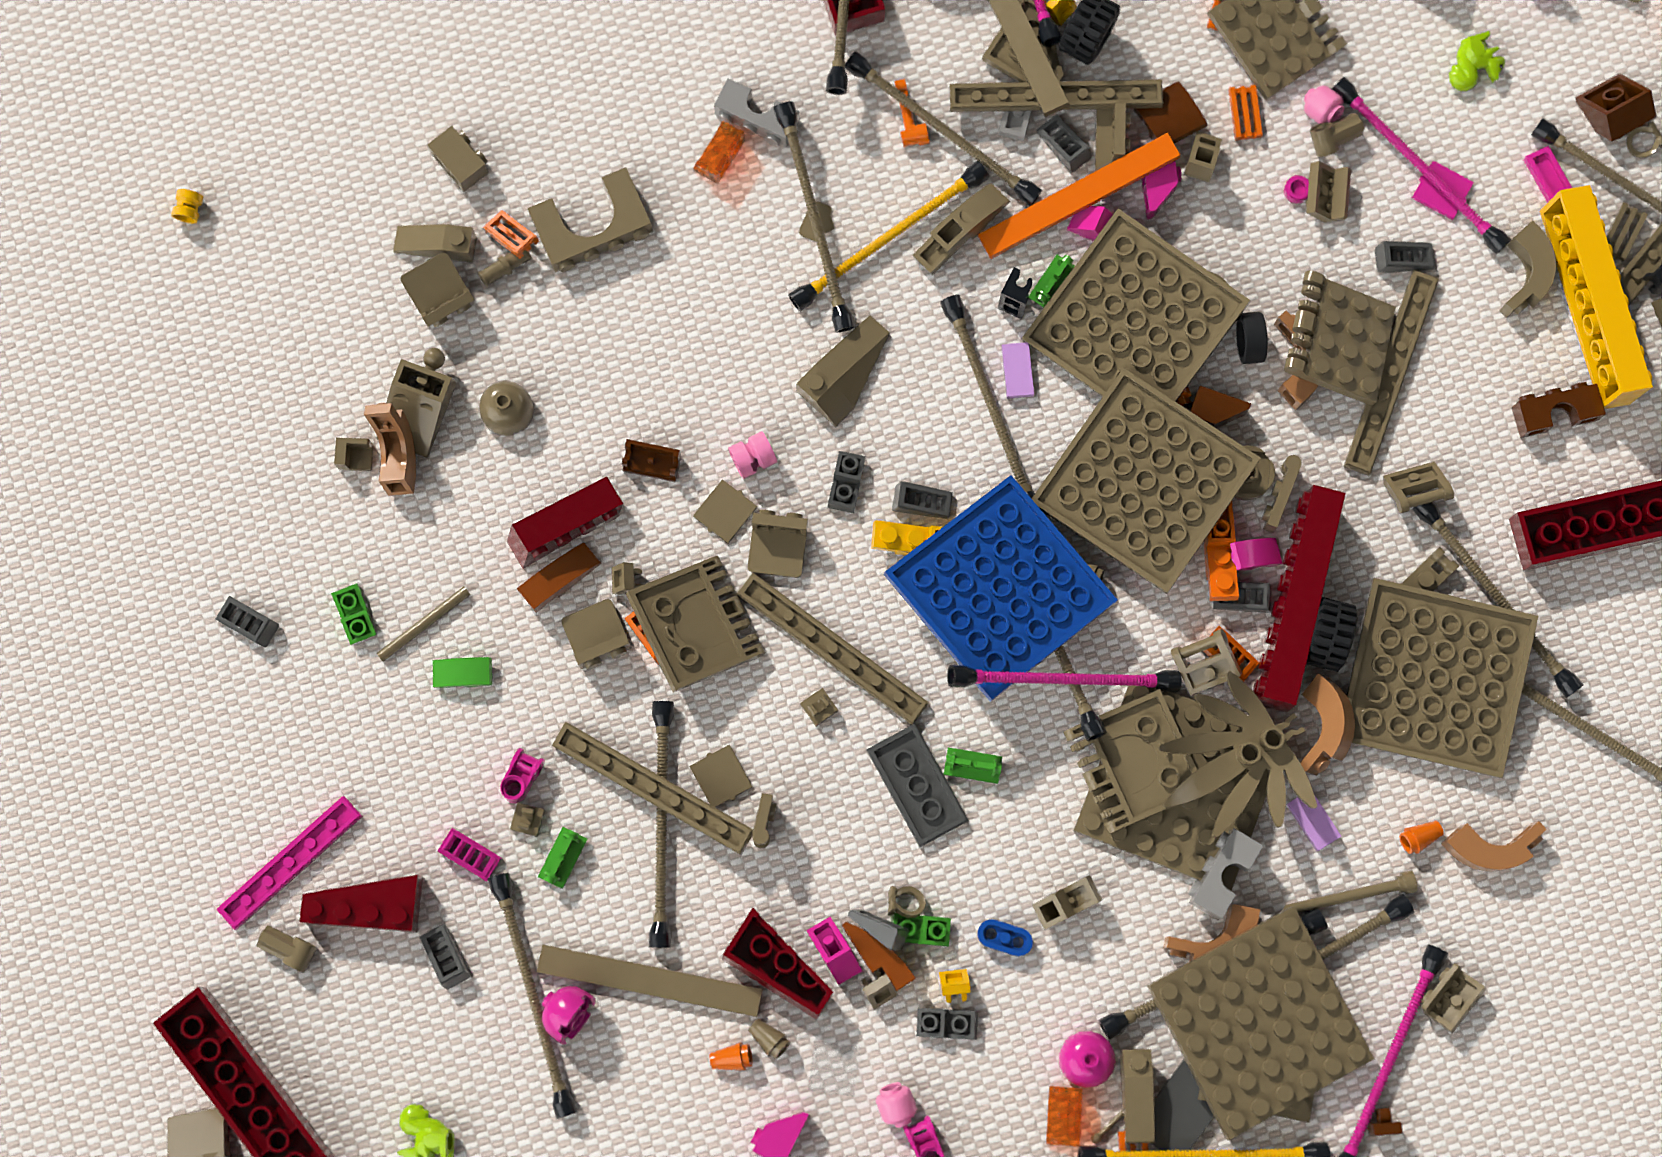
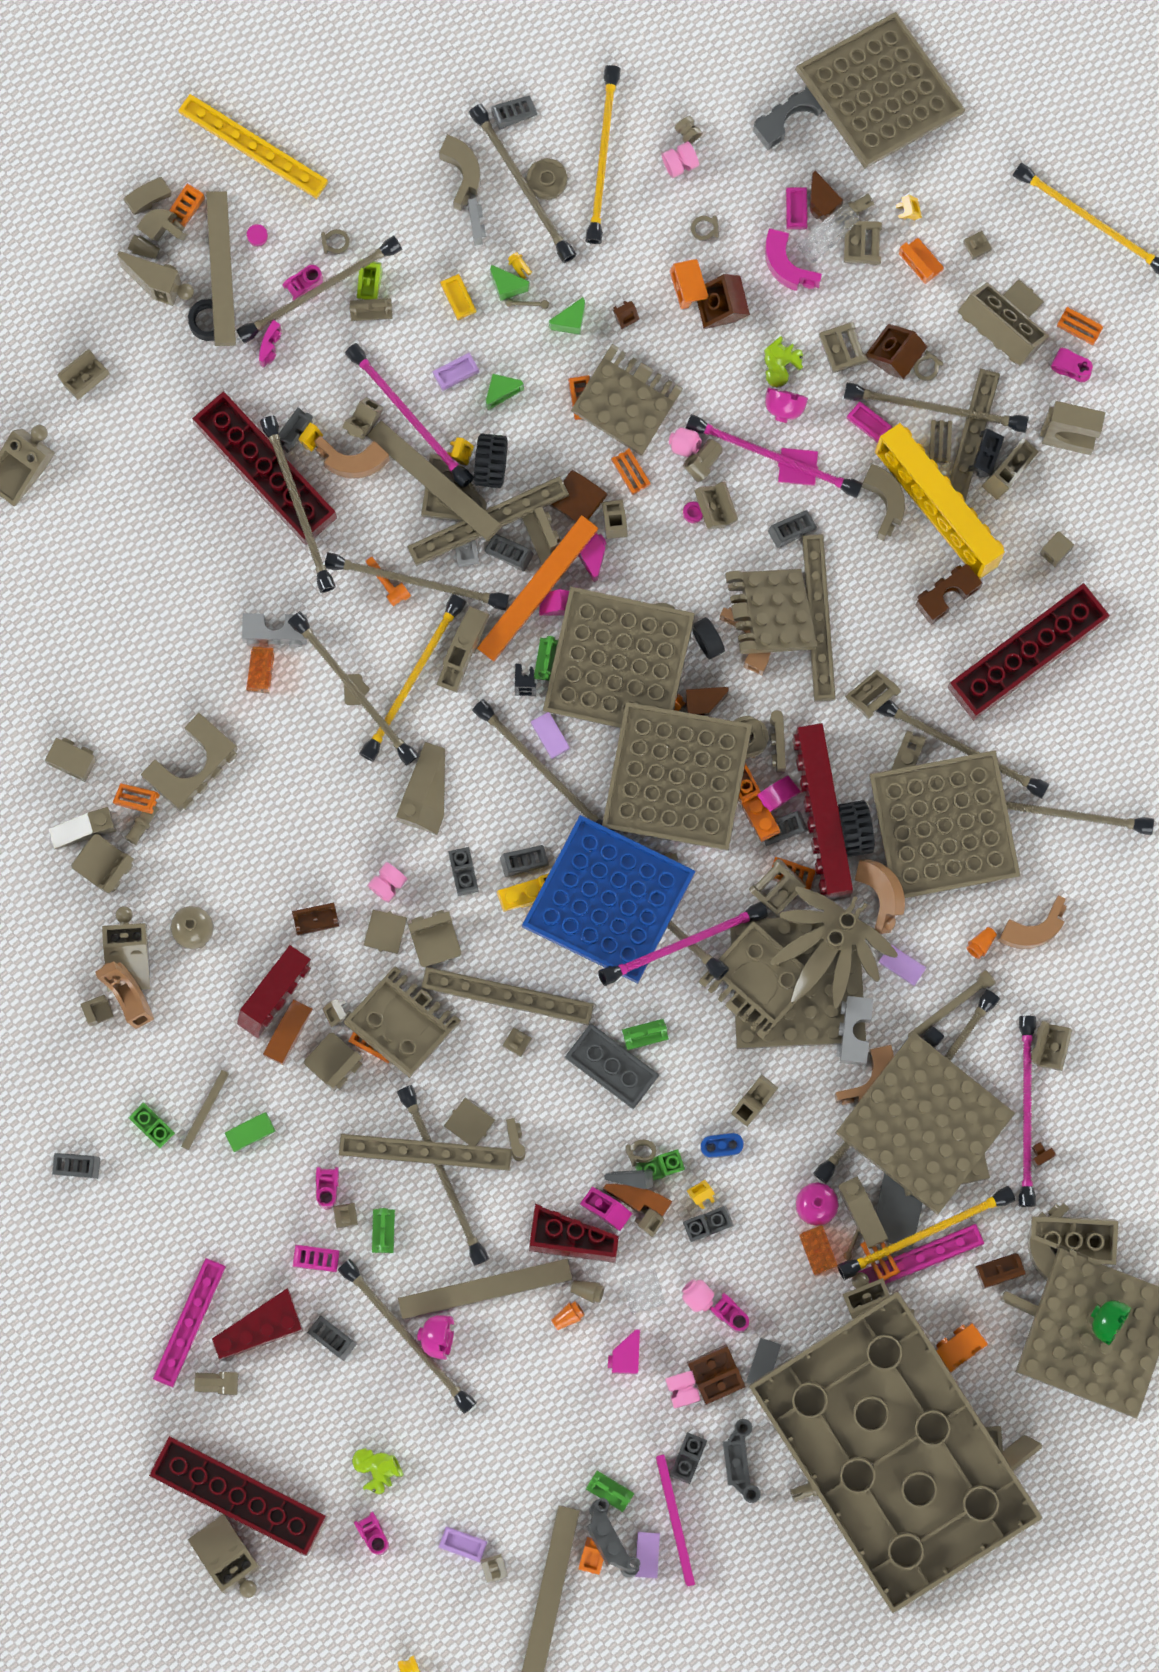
camera: 25 degrees left, 0 degrees up
none -> dark pink cylinder [765,388,808,423]
none -> dark tan plate [818,322,868,373]

